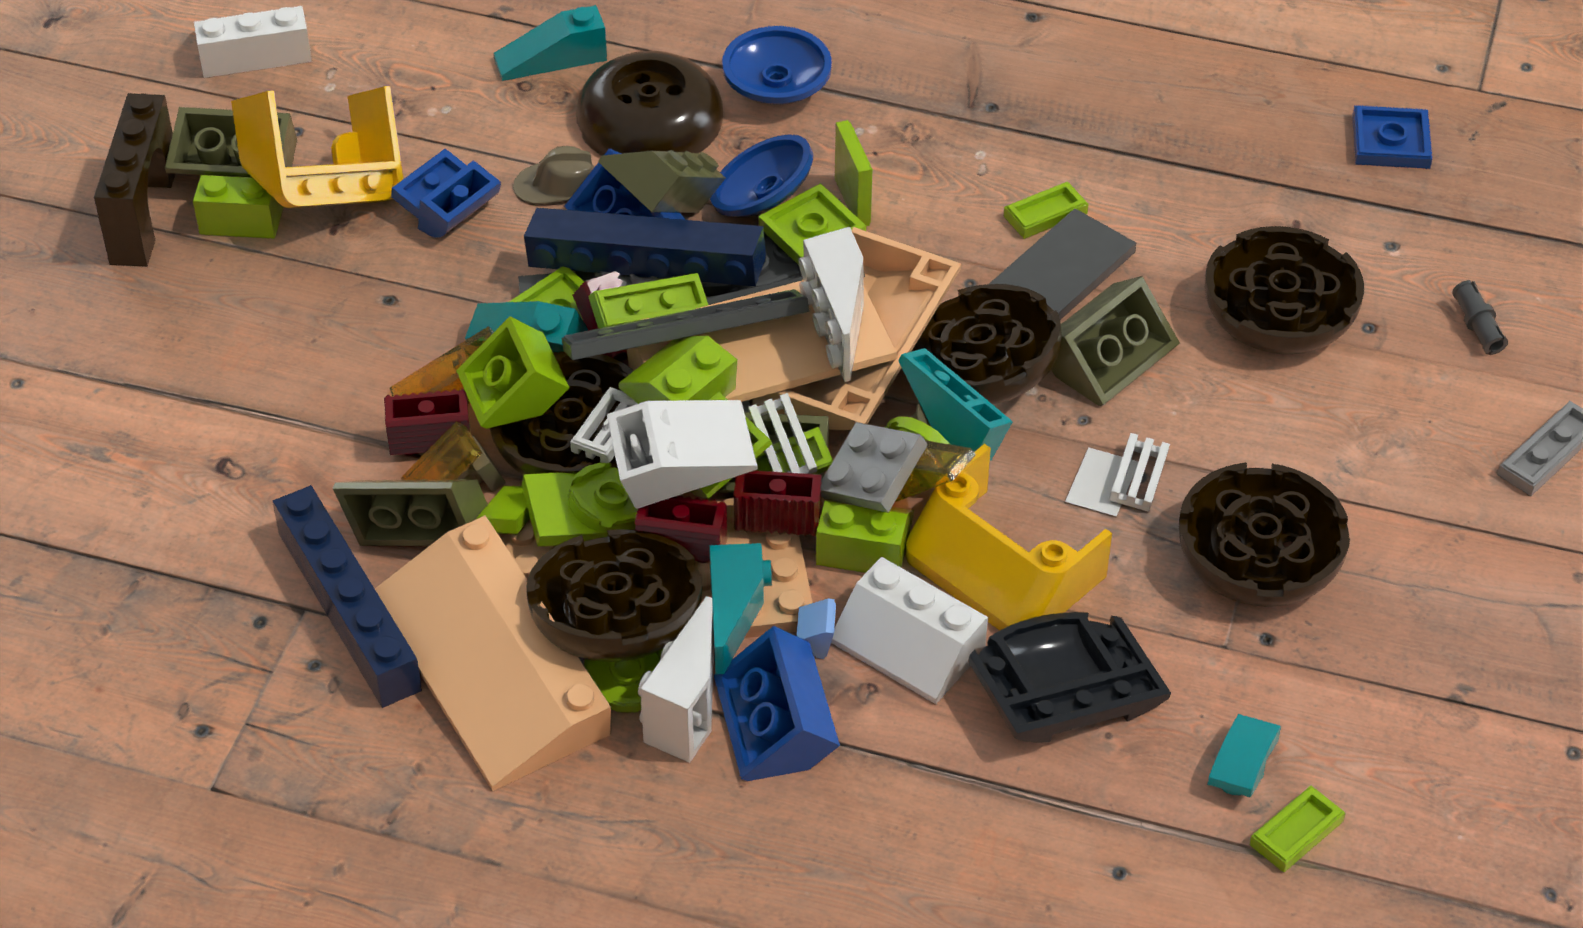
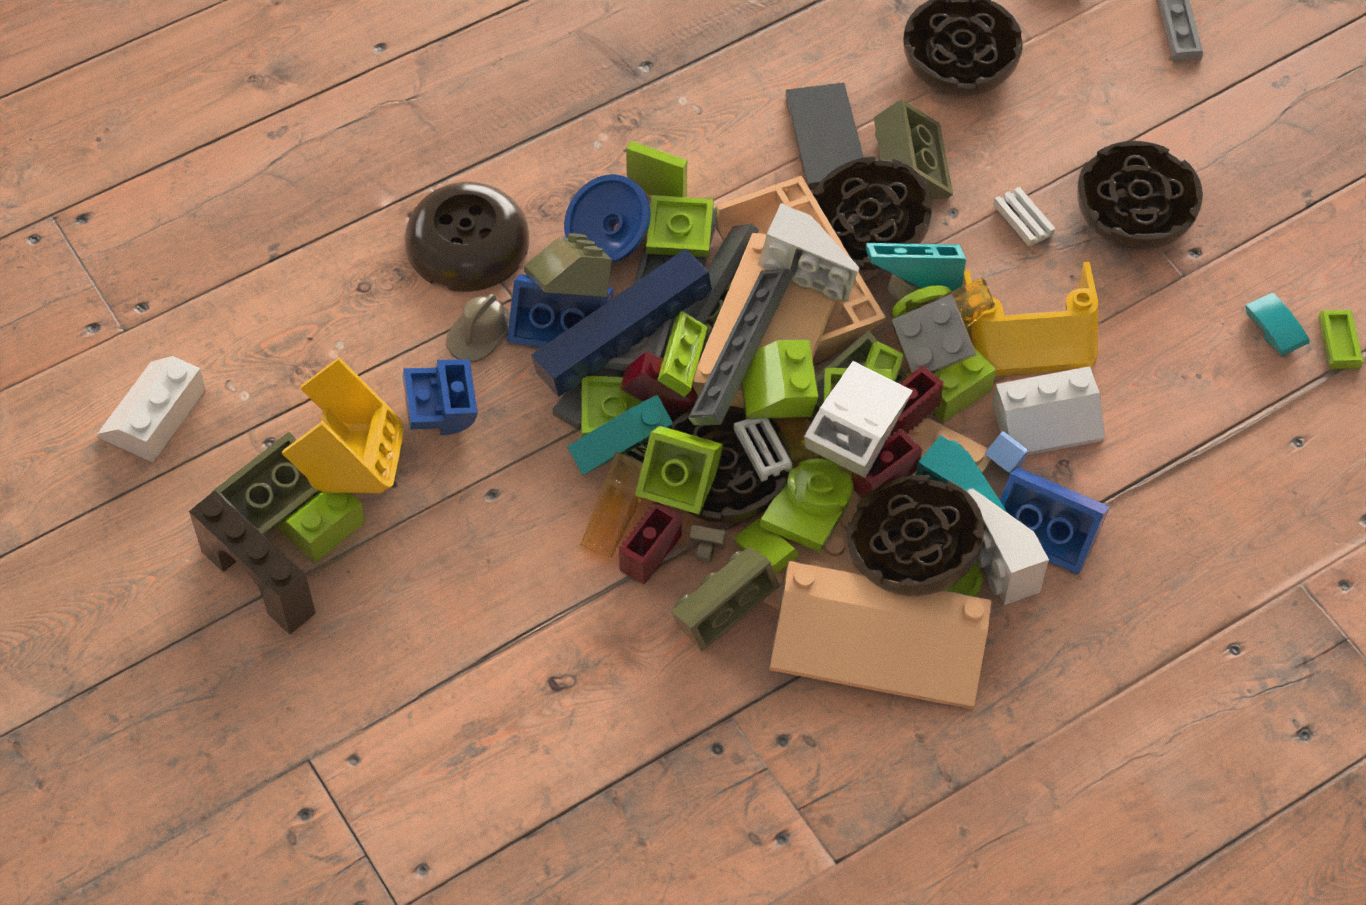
camera: 50 degrees left, 10 degrees up
dark blue brick [272,485,422,708] -> none
clear yellow tile [401,421,482,480] -> none
teal slope [493,5,607,81] -> none
blue dish [722,26,832,104] -> none
white tile [748,393,817,474] -> none
black slope [968,612,1171,742] -> none
lime tile [1003,181,1088,239] -> none
white sticker [1065,447,1139,517] -> none

